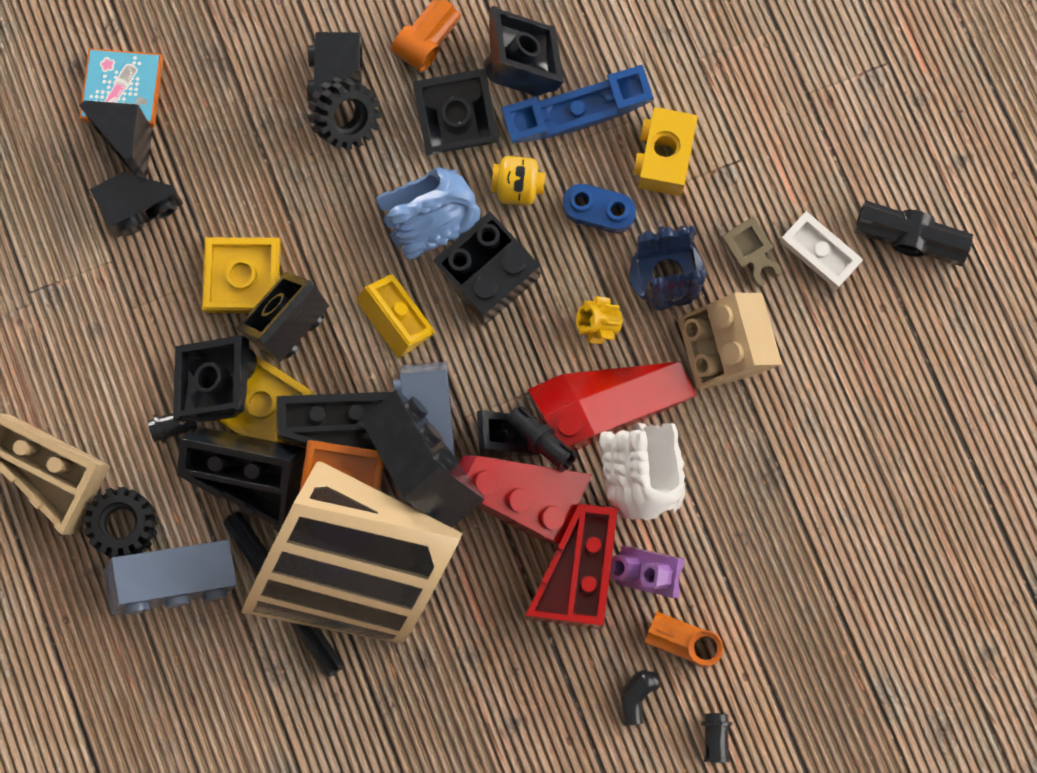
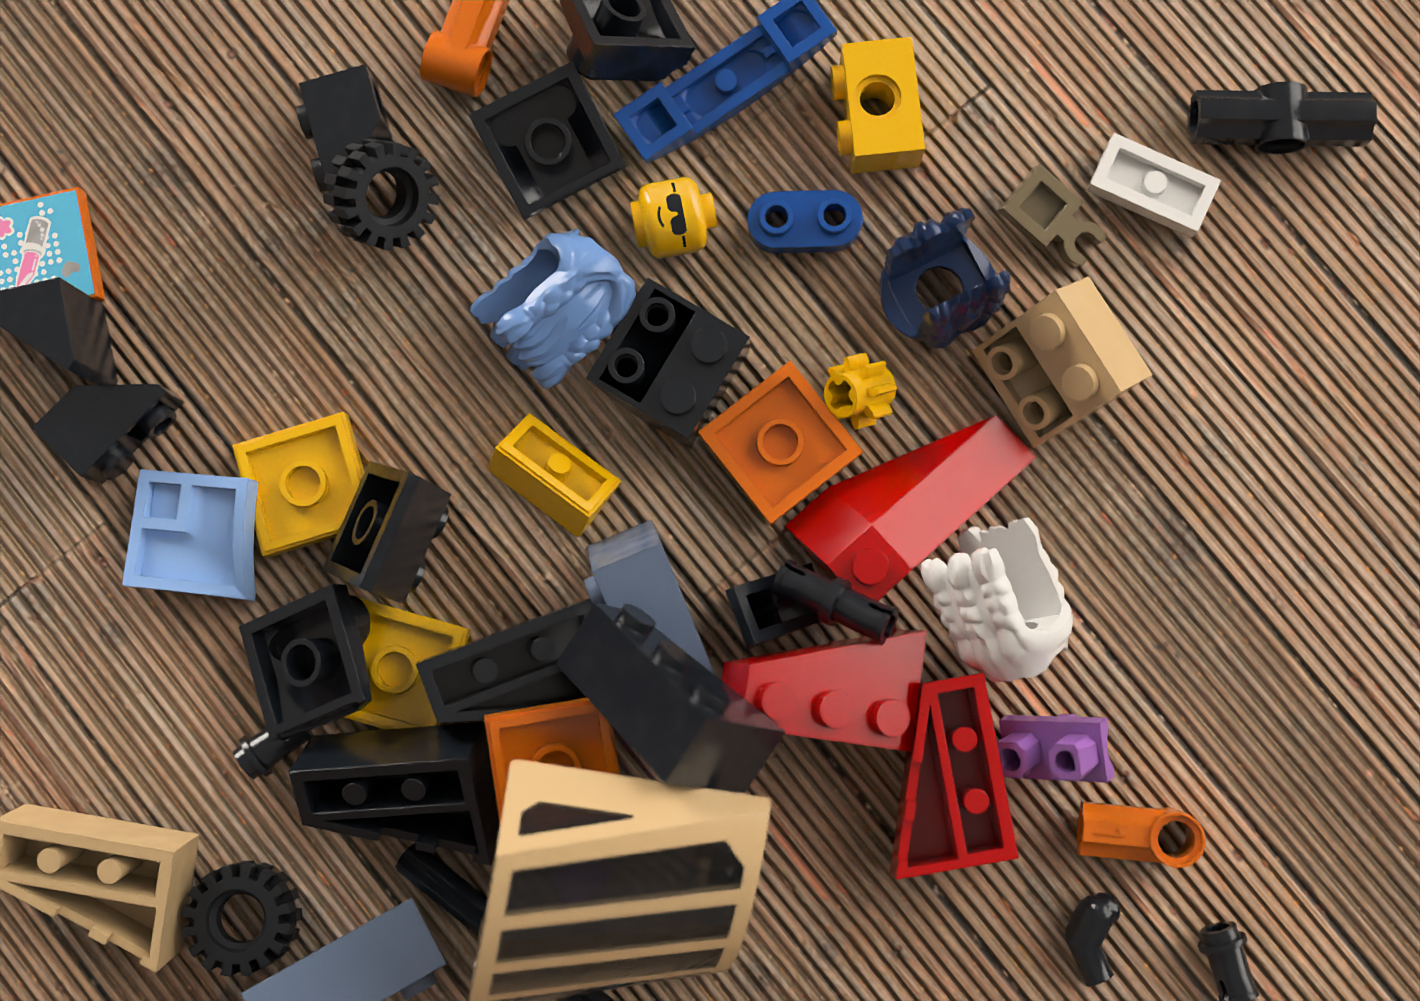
camera: 10 degrees left, 5 degrees up
none -> light blue plate [122,469,259,601]
none -> orange plate [698,360,863,526]

